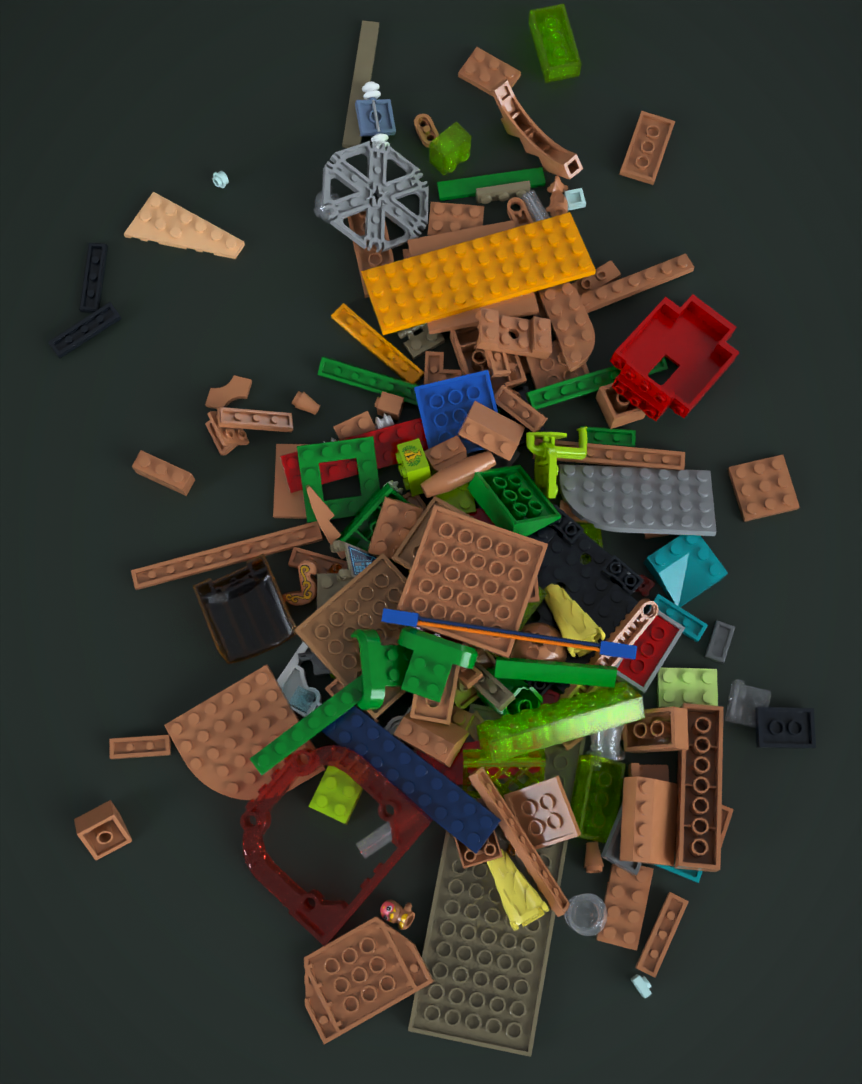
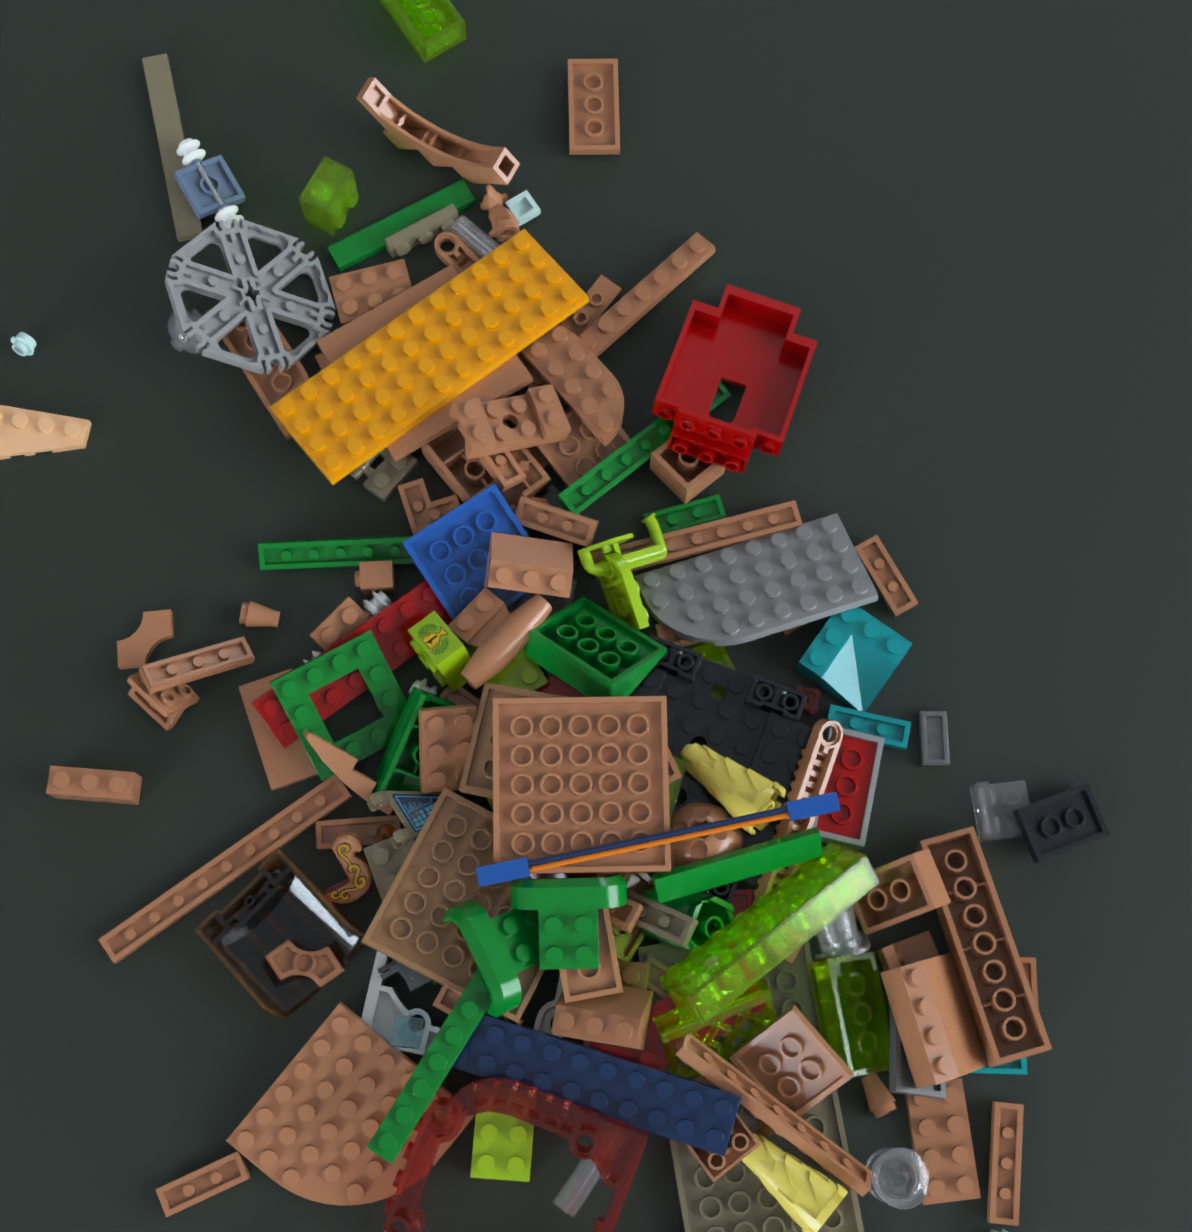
camera: 25 degrees left, 0 degrees up
light orange tile [331,303,424,384] -> none
nougat plate [414,114,439,148] -> none
nougat plate [458,47,521,96] -> none
yellowish green plate [657,667,718,708] -> none
nougat plate [728,455,800,522] -> none
none -> nougat tile [264,939,345,987]
none -> nougat plate [855,535,918,618]

